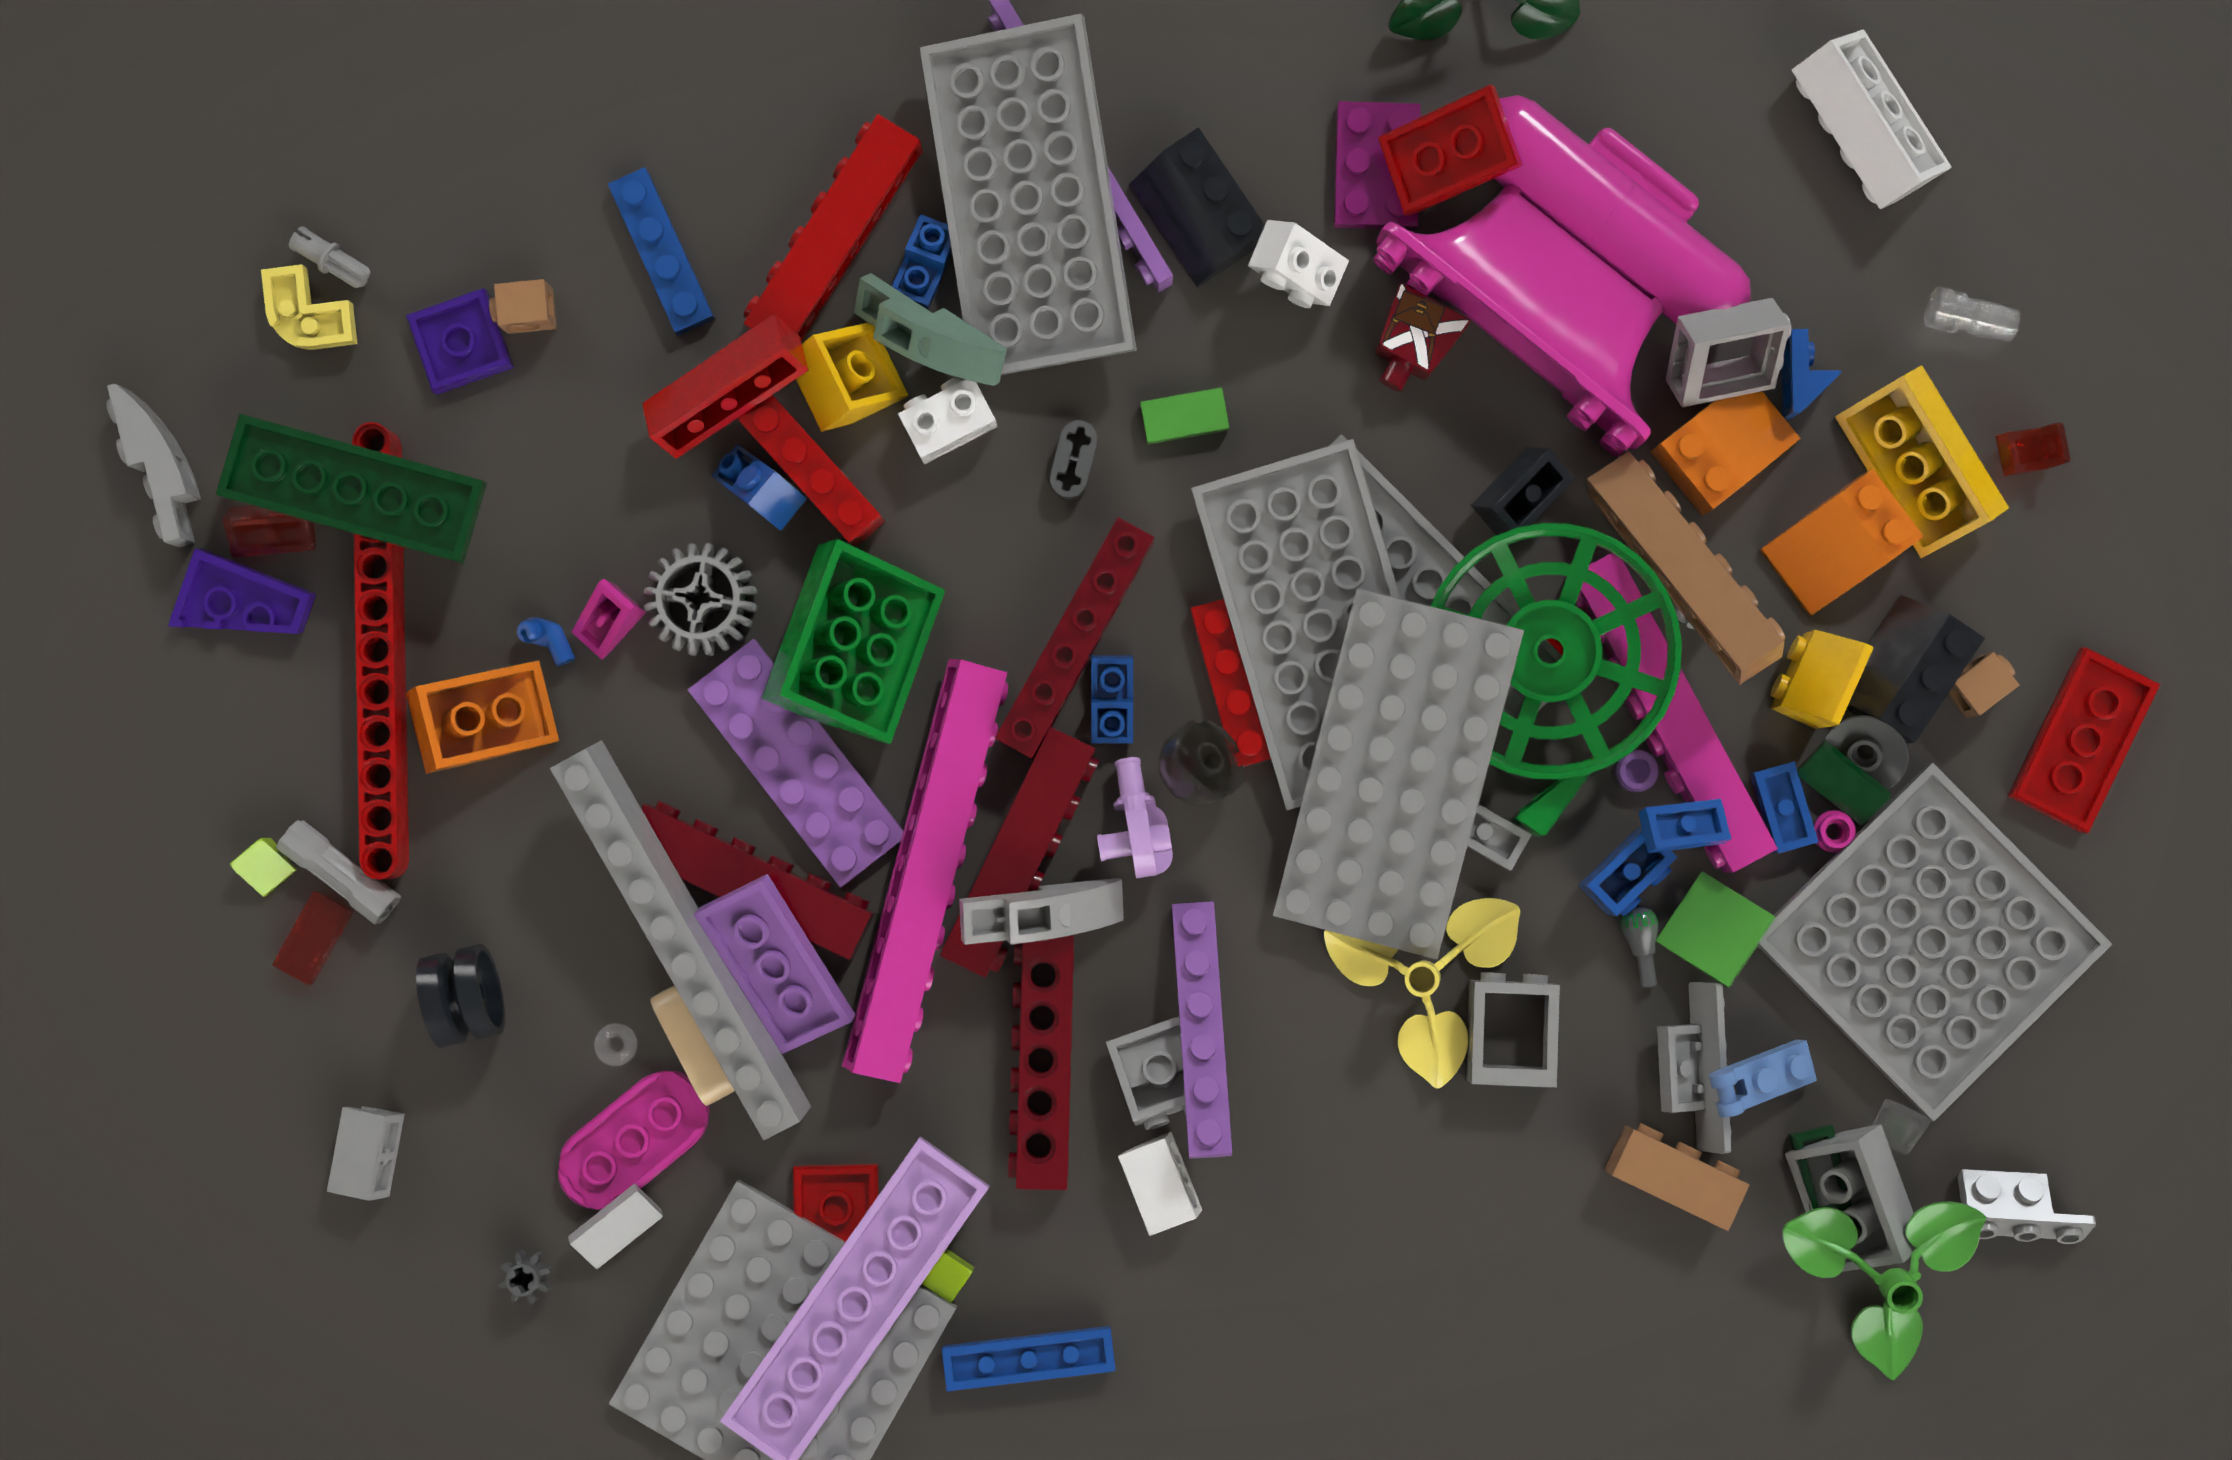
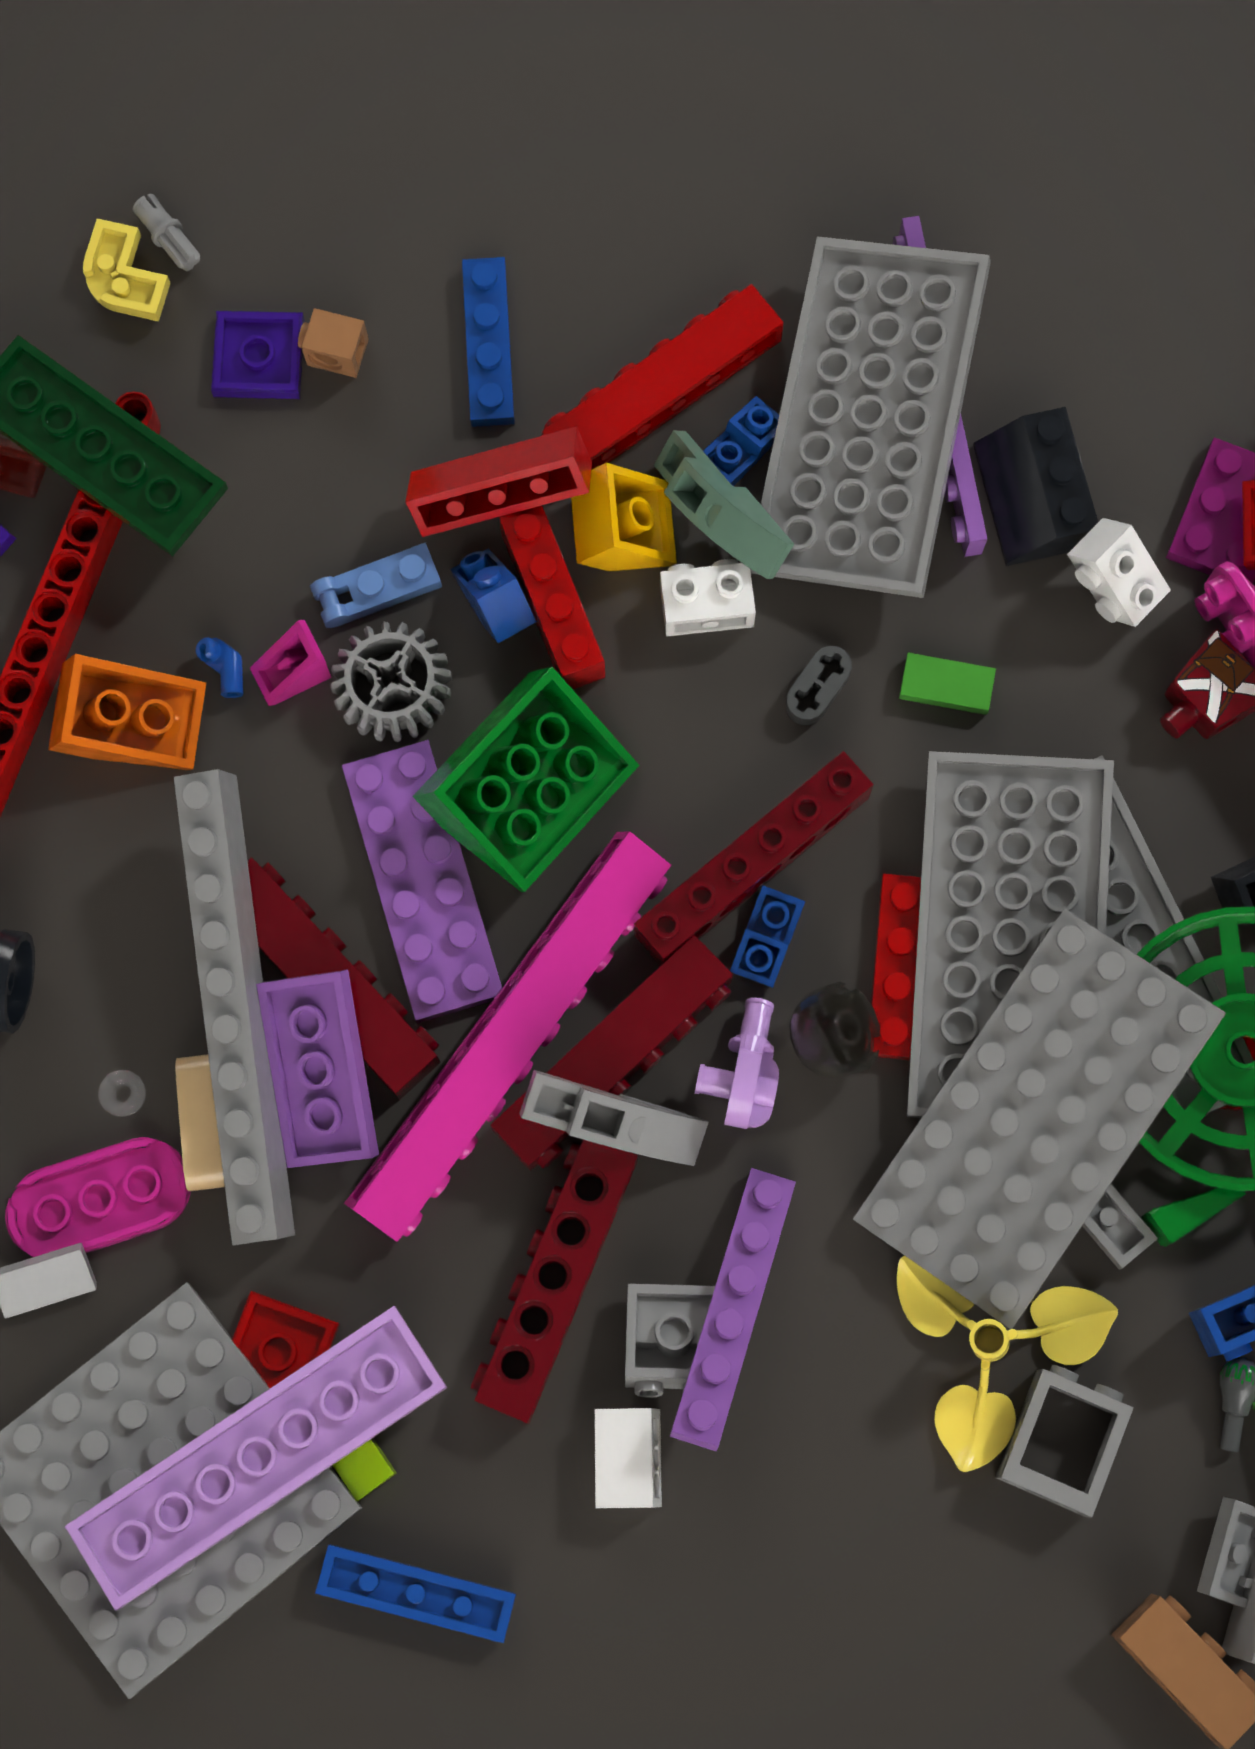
camera: 20 degrees right, 10 degrees down
none -> medium blue plate [310,543,442,628]

